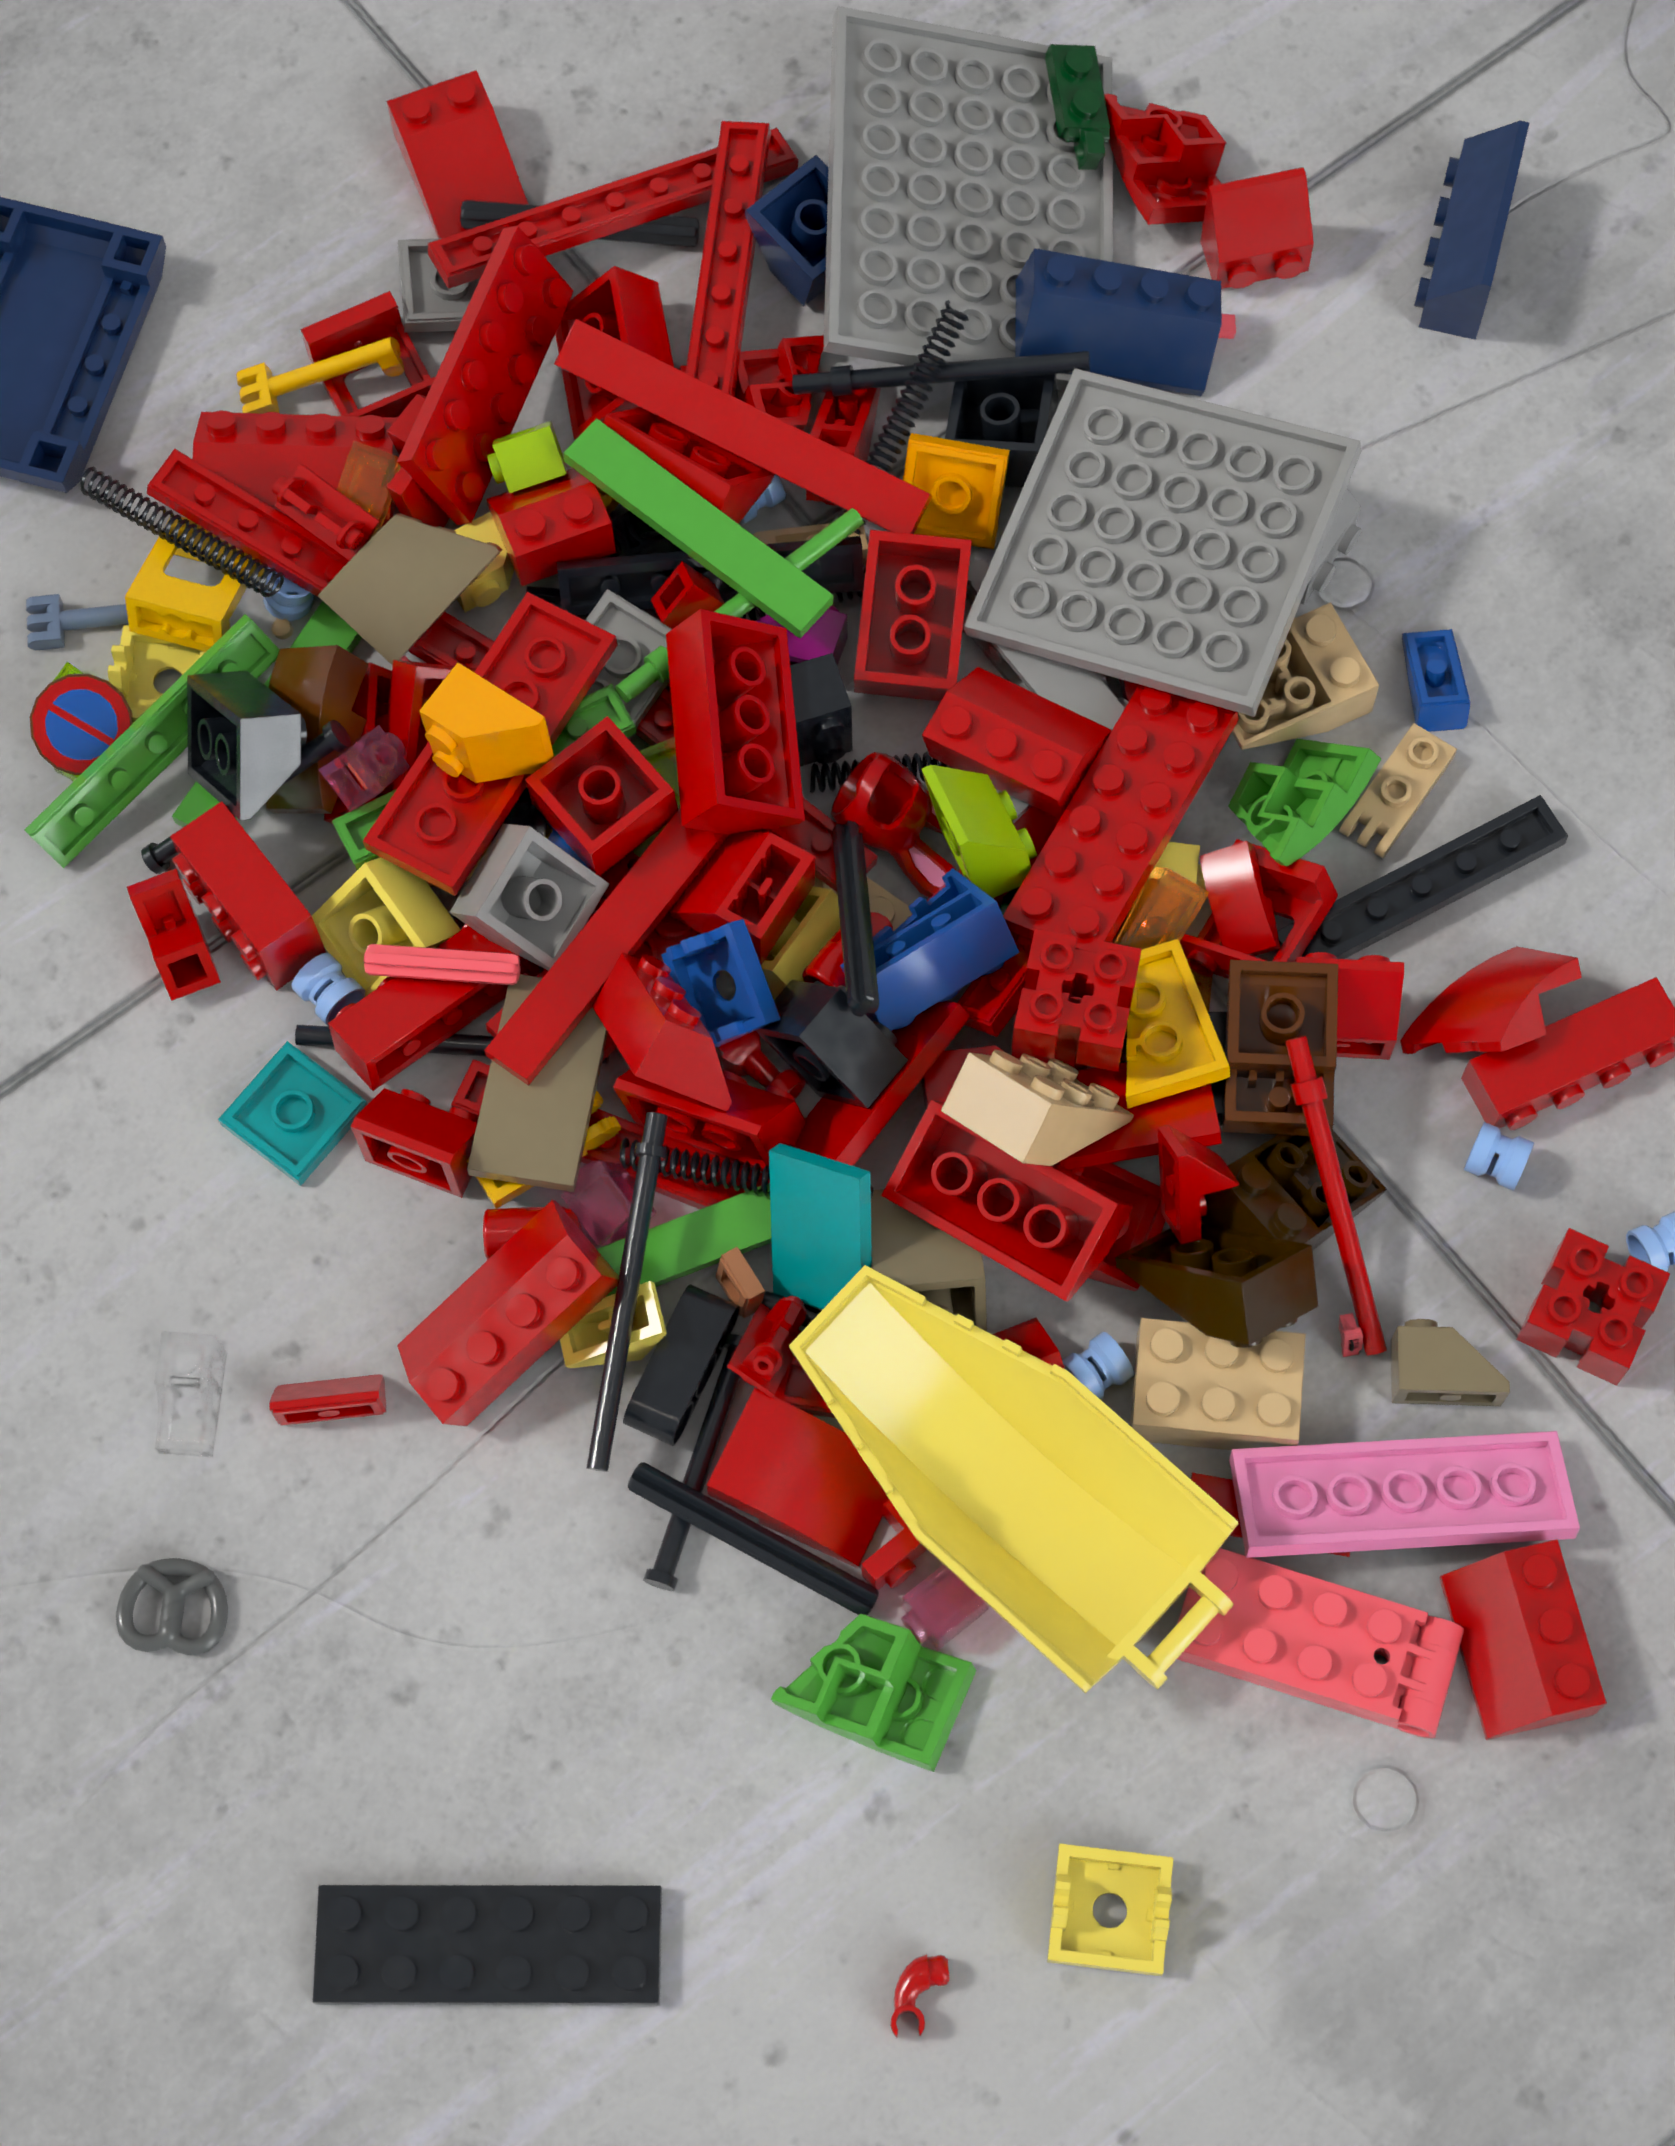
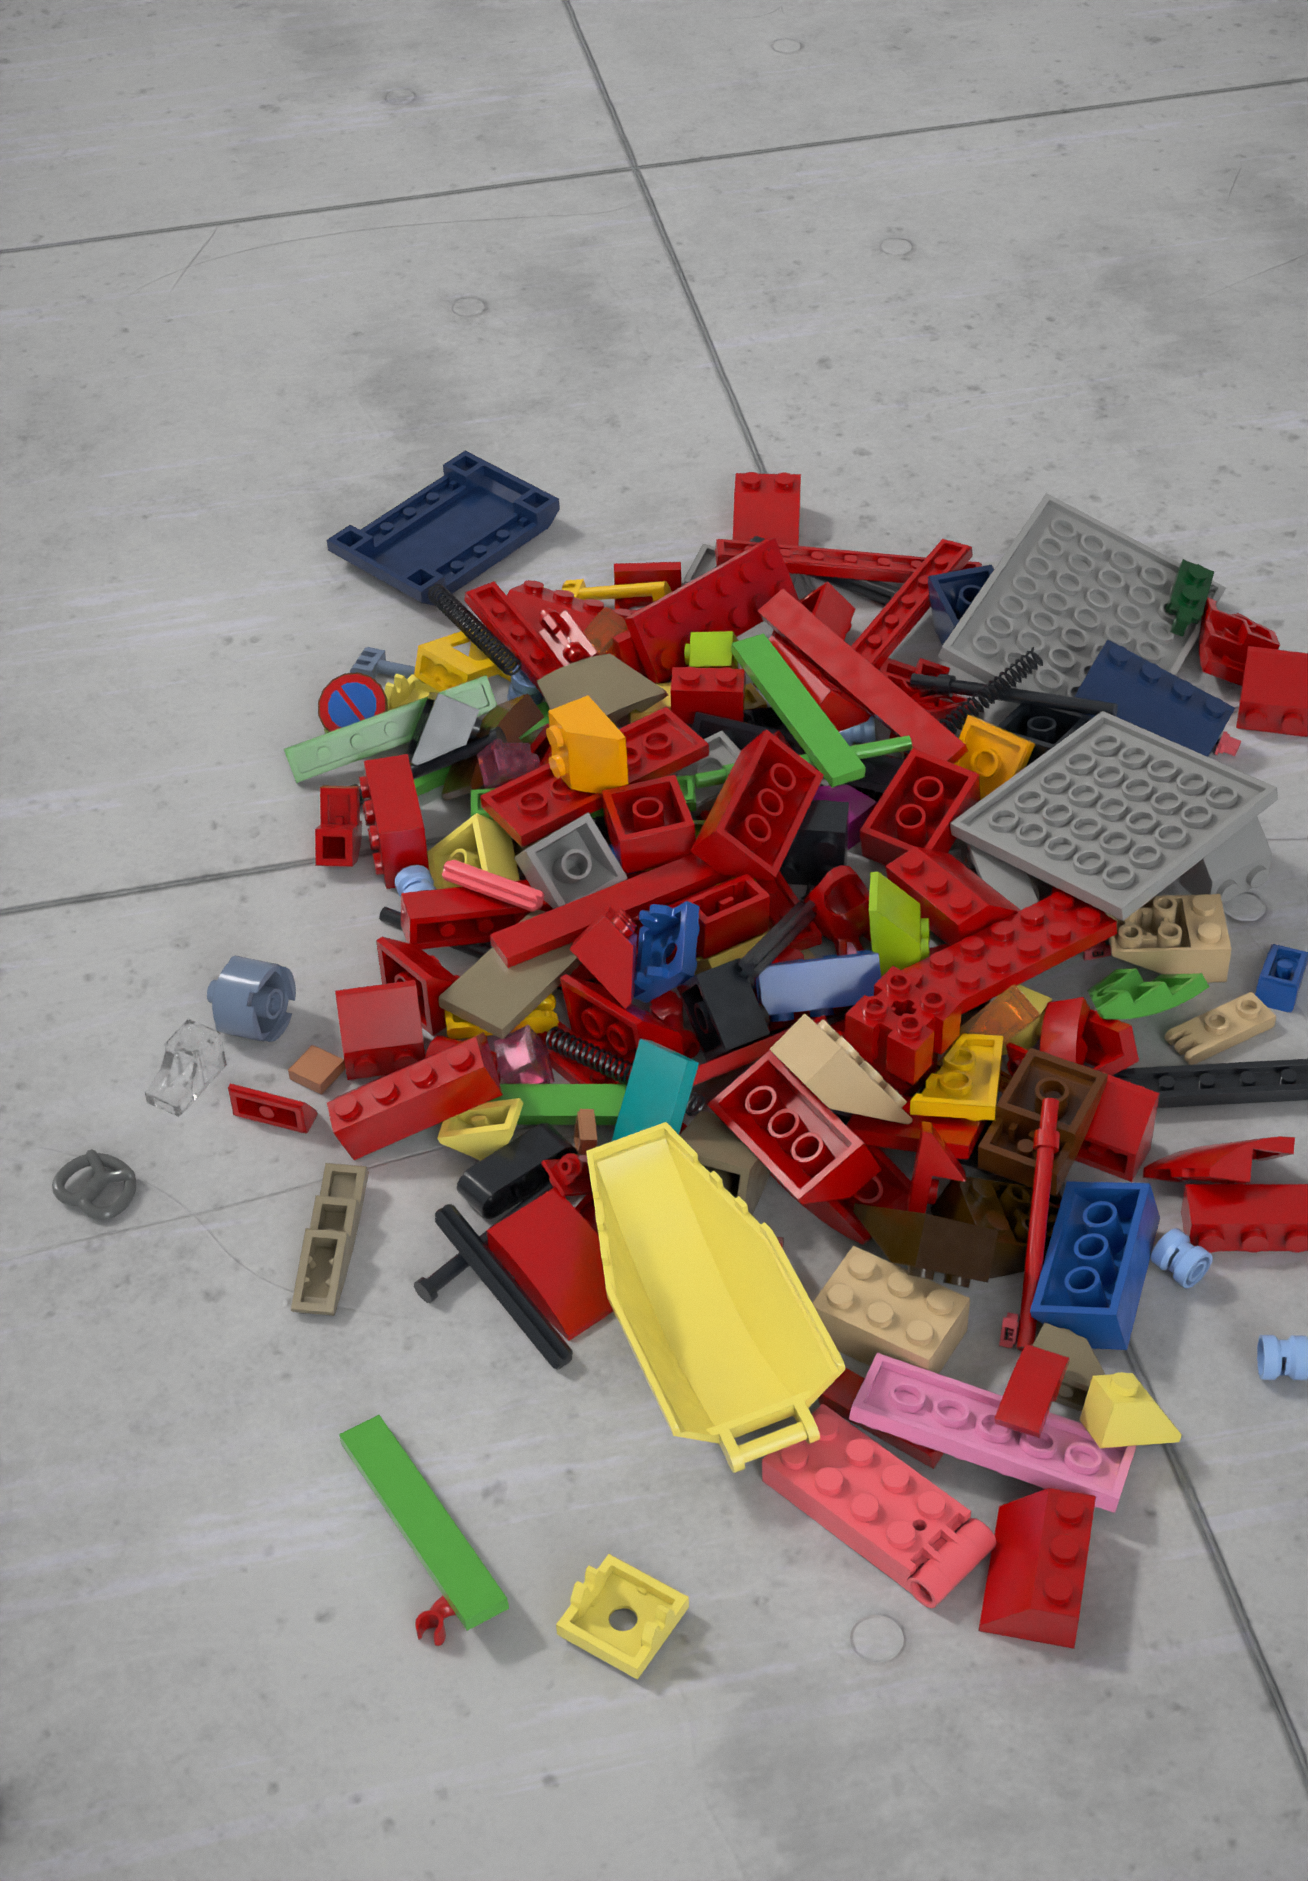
camera: 25 degrees right, 25 degrees down
teal tile [218,1041,368,1186] -> none
black plate [312,1885,662,2005] -> none
black bar [586,1112,668,1472] -> none
bright green slope [771,1614,977,1772] -> none
red bracket [861,1499,926,1590] -> none
clear pink brick [901,1564,989,1651] -> none
light blue wheel [1062,1332,1135,1400] -> none
red brick [1516,1228,1670,1386] -> none
none -> sand blue brick [207,955,296,1042]
none -> nougat tile [288,1045,346,1095]
none -> dark tan slope [291,1163,369,1316]
none -> red slope [335,980,425,1080]
none -> bright green tile [339,1415,509,1631]
none -> red slope [994,1344,1070,1438]
none -> blue slope [1030,1181,1160,1350]
none -> light yellow slope [1079,1372,1182,1448]

